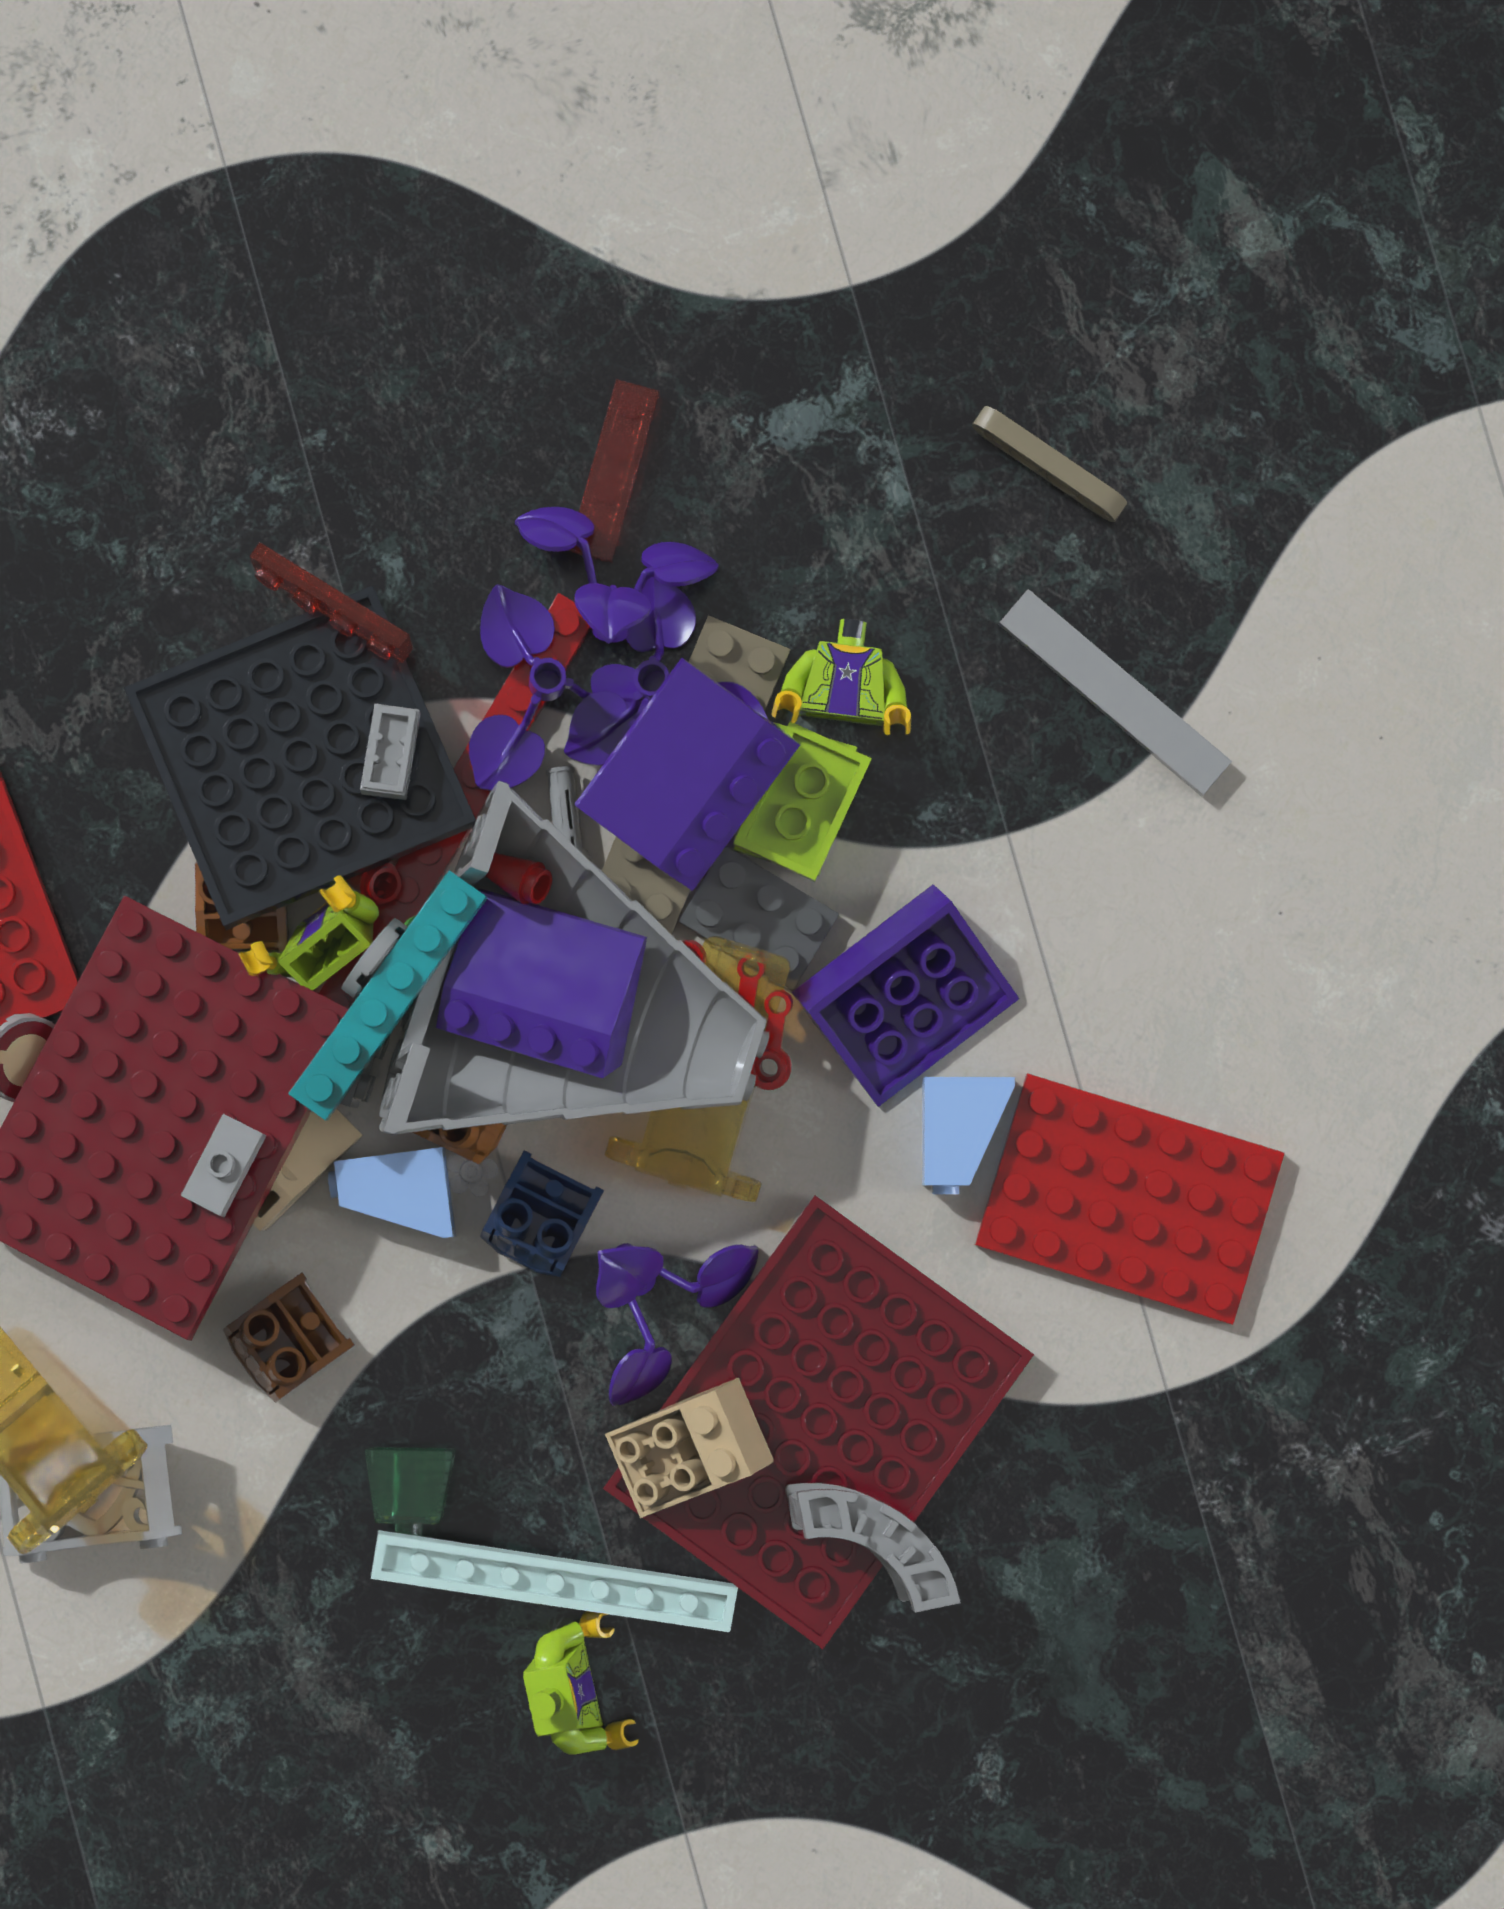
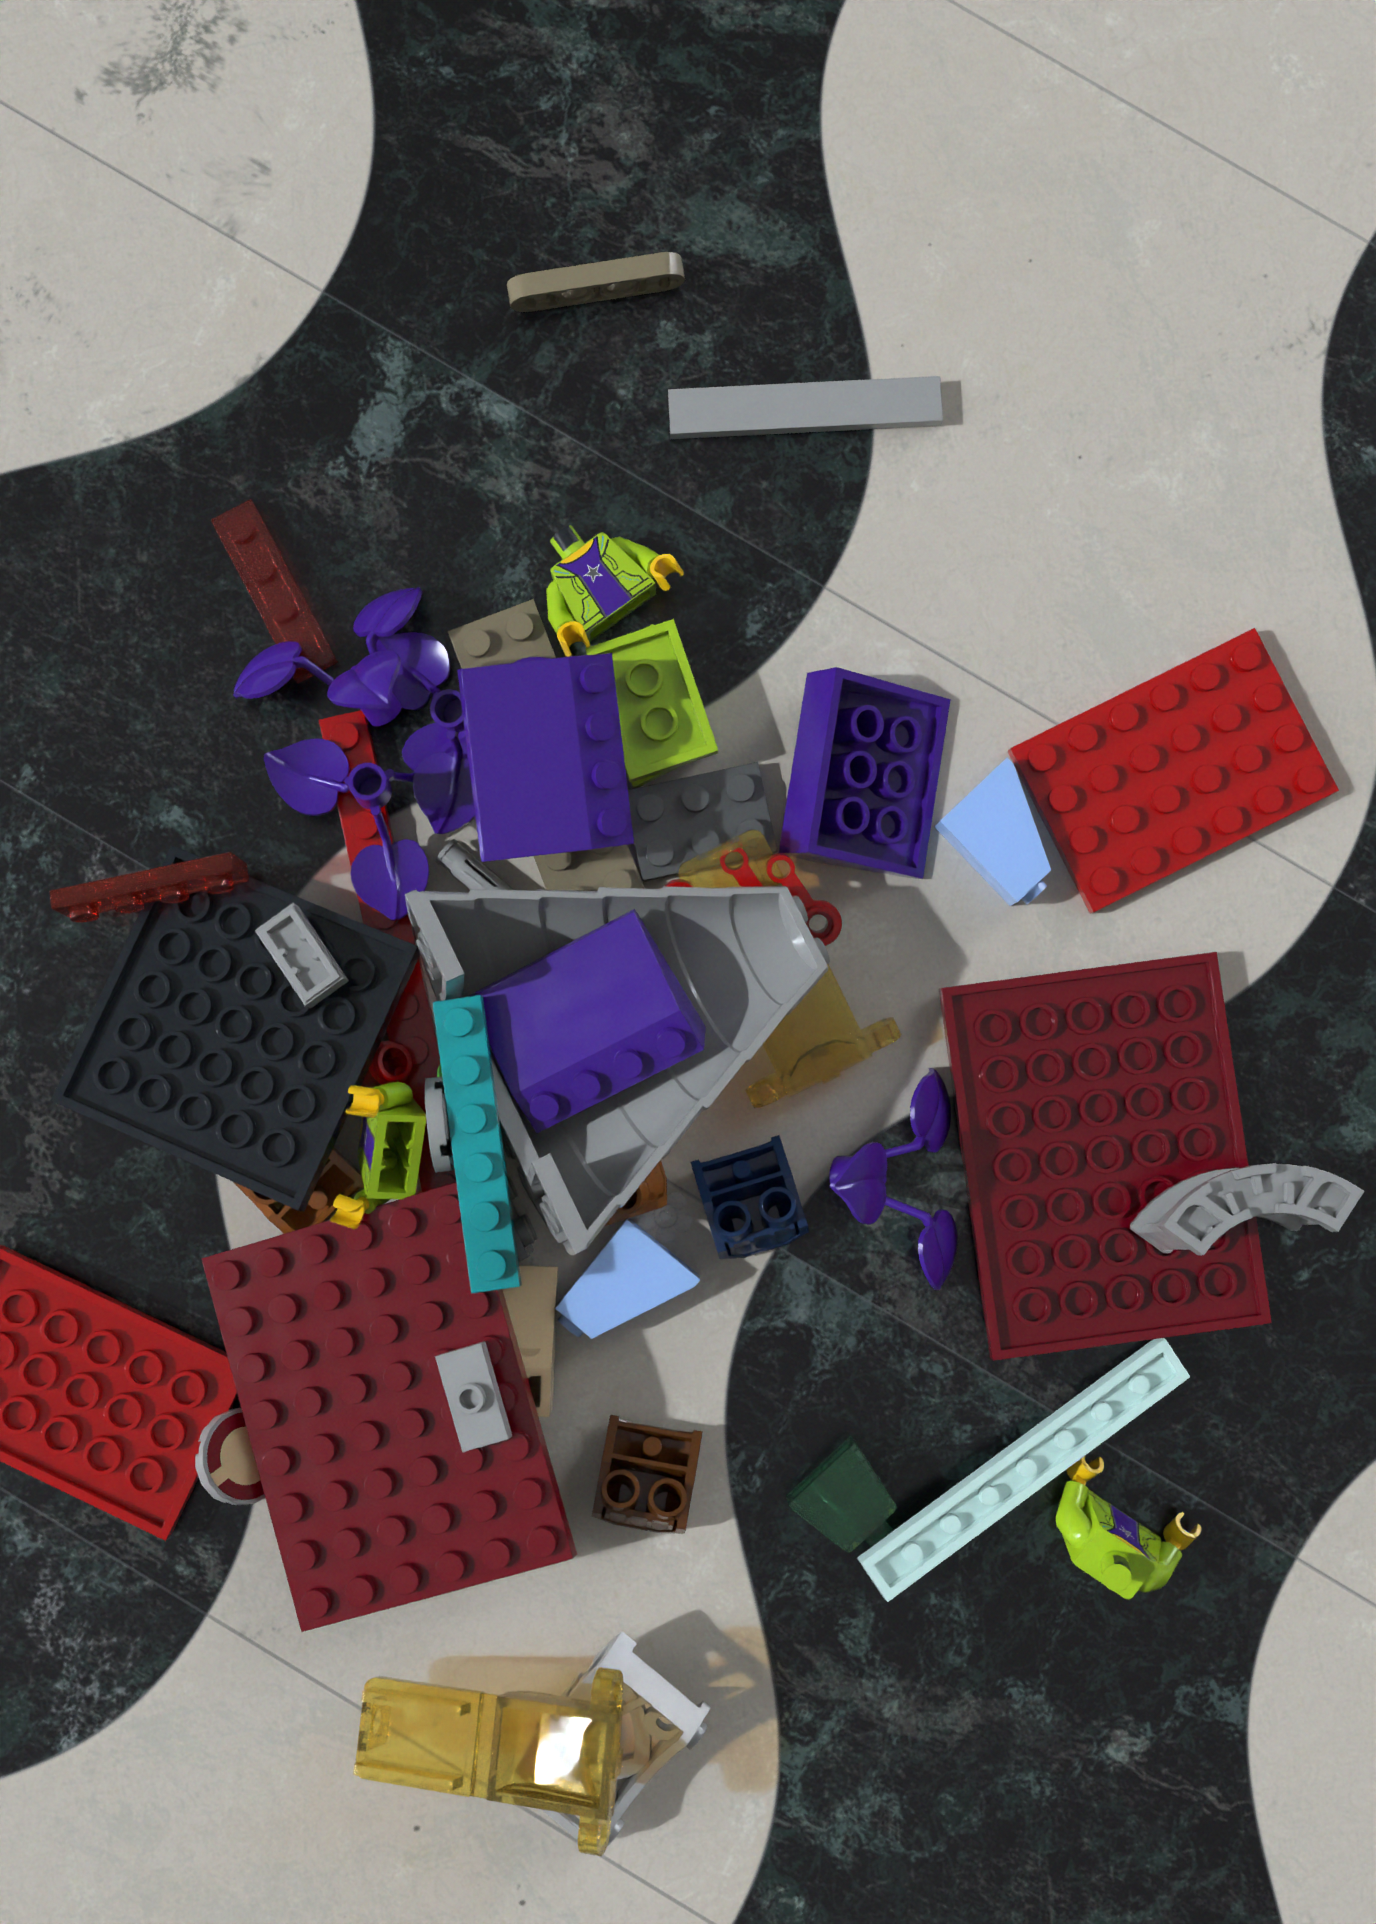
camera: 45 degrees left, 0 degrees up
red cone [484,852,552,905] -> none
tan slope [605,1378,774,1518] -> none

